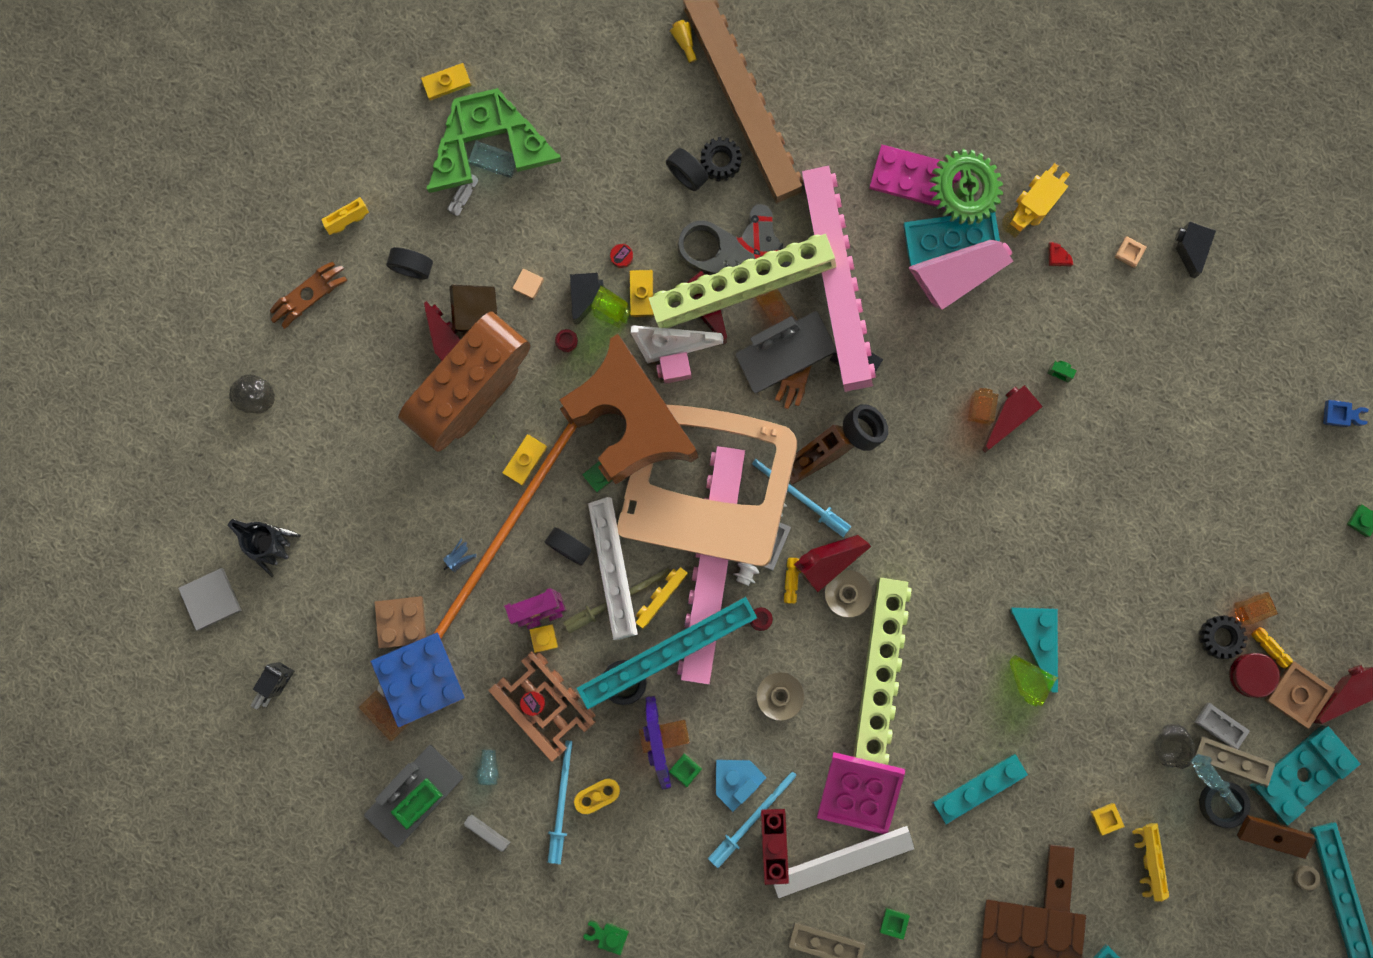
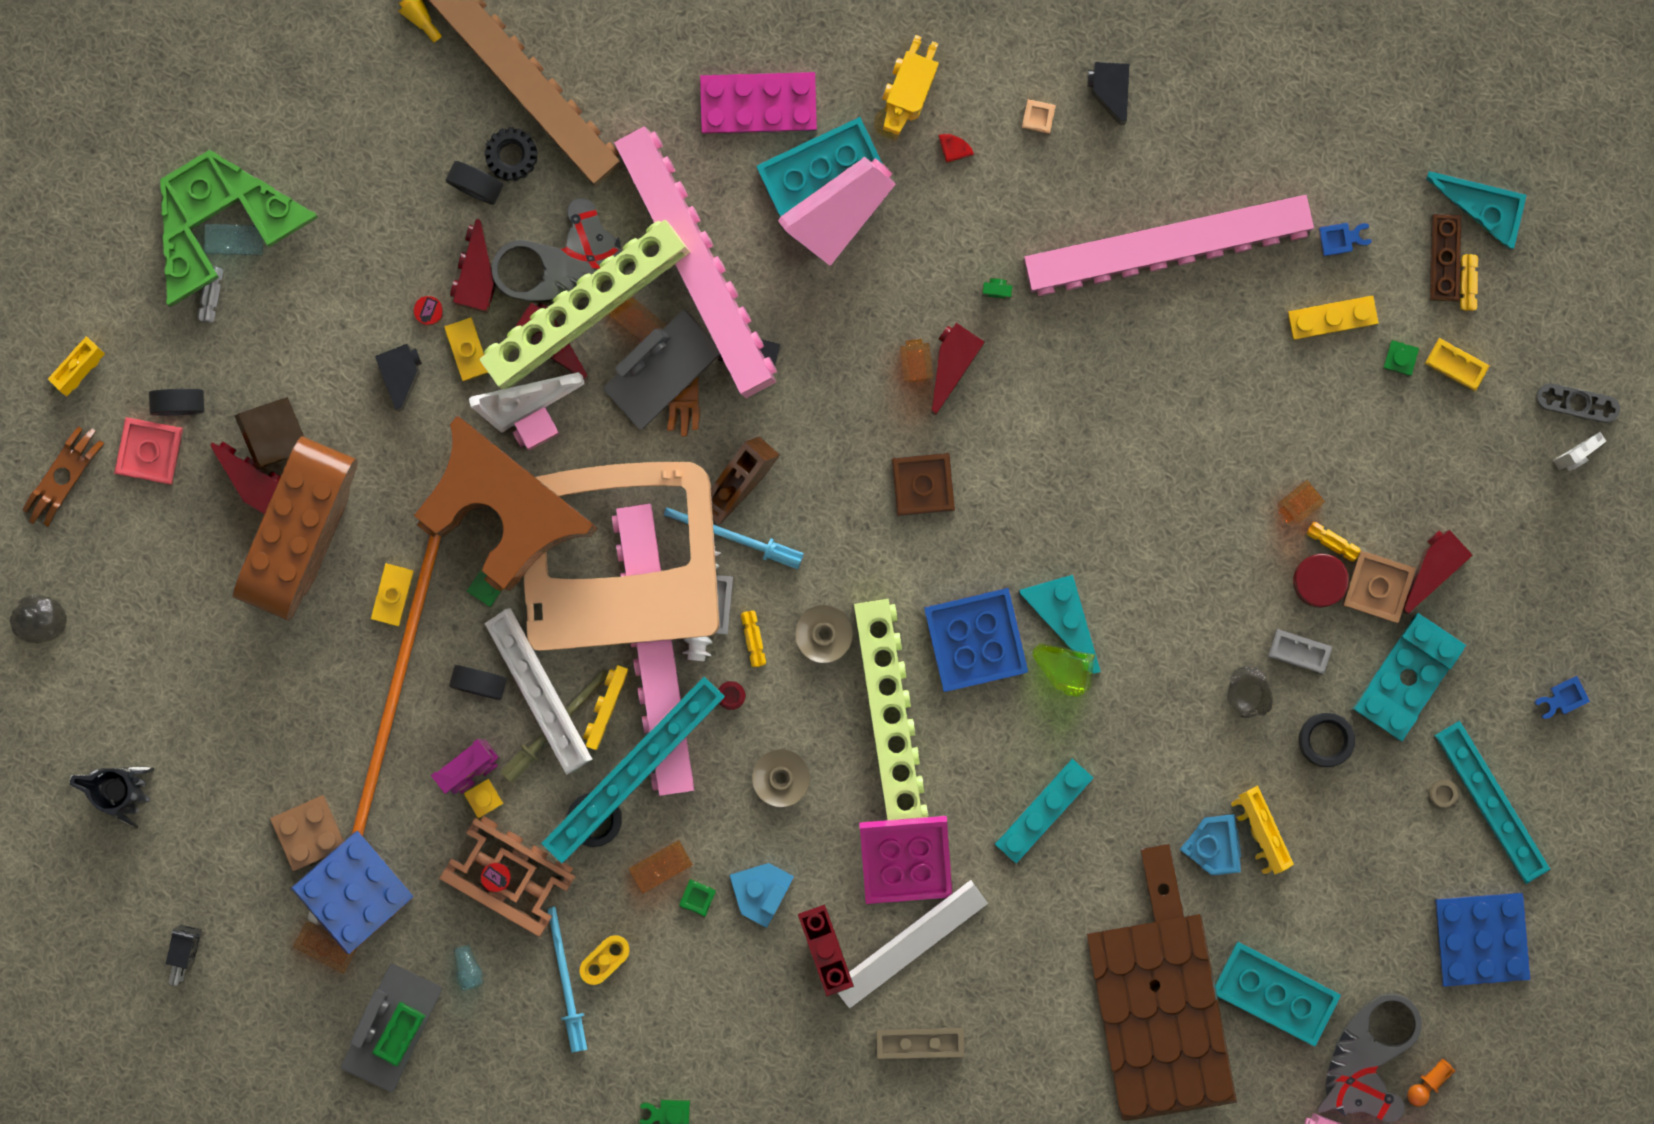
camera: 25 degrees left, 5 degrees up
light grey tile [178,568,242,631] -> none
yellow plate [421,63,472,101] -> none
flat silver piece [443,538,477,572] -> none
light grey tile [464,815,511,852] -> none
light nougat tile [513,269,544,300] -> none
dark red plate [555,329,578,352] -> none
clear neon green slope [591,286,631,328] -> none
dark purple wing [643,696,672,790] -> none
medium azure piece [708,772,796,868] -> none
dark red slope [793,535,871,592] -> none
black tyre [843,404,888,451] -> none
green plate [879,907,910,940] -> none
bright green gear [929,149,1003,225] -> none
yellow plate [1090,803,1125,836] -> none
clear light blue piece [1191,754,1242,813] -> none
dark tan plate [1194,737,1275,788] -> none
black tyre [1199,615,1248,659] -> none
reddish brown tile [1237,815,1316,859] -> none
none -> coral tile [114,417,183,485]
none -> dark red slope [450,219,496,314]
none -> reddish brown tile [892,453,955,516]
none -> blue plate [924,588,1028,692]
none -> bright pink brick [1023,194,1314,296]
none -> dark azure plate [1180,814,1241,875]
none -> yellow plate [1288,295,1379,340]

